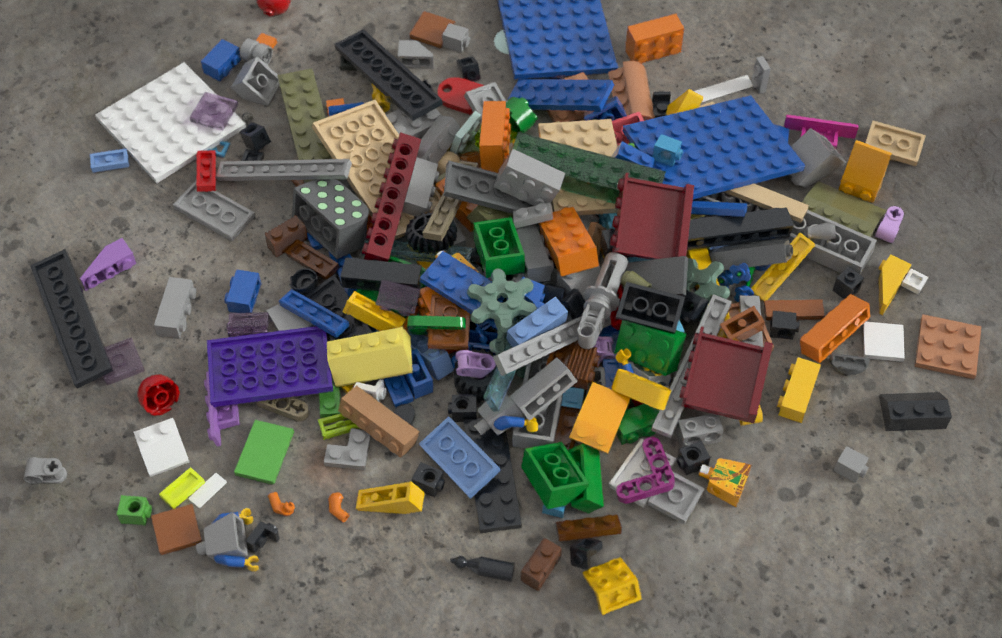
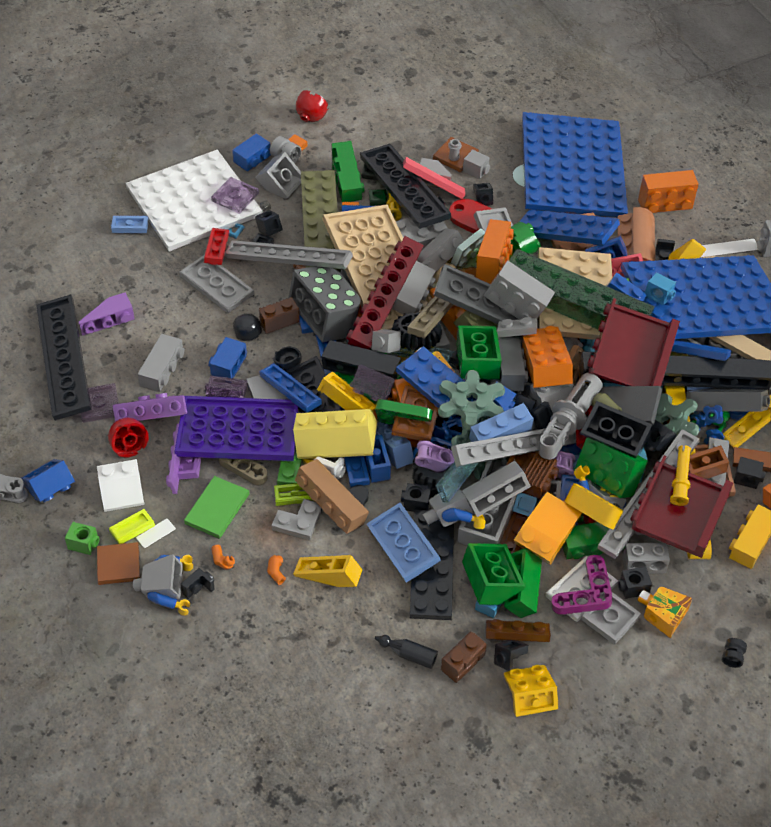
camera: 10 degrees right, 5 degrees down
reddish brown plate [285,239,340,280] -> none
black brick [411,462,445,498] -> none
none -> blue slope [21,459,75,502]
none -> medium lavender bracket [113,393,187,421]
none -> black hair [233,314,262,341]
none -> green wedge [331,141,365,202]
none -> dark green tile [369,189,387,206]
none -> light grey brick [372,329,401,353]
none -> coral tile [403,157,465,199]
none -> light grey pin [448,139,462,161]
none -> yellow pin [670,445,691,506]
none -> black wheel [721,638,747,668]

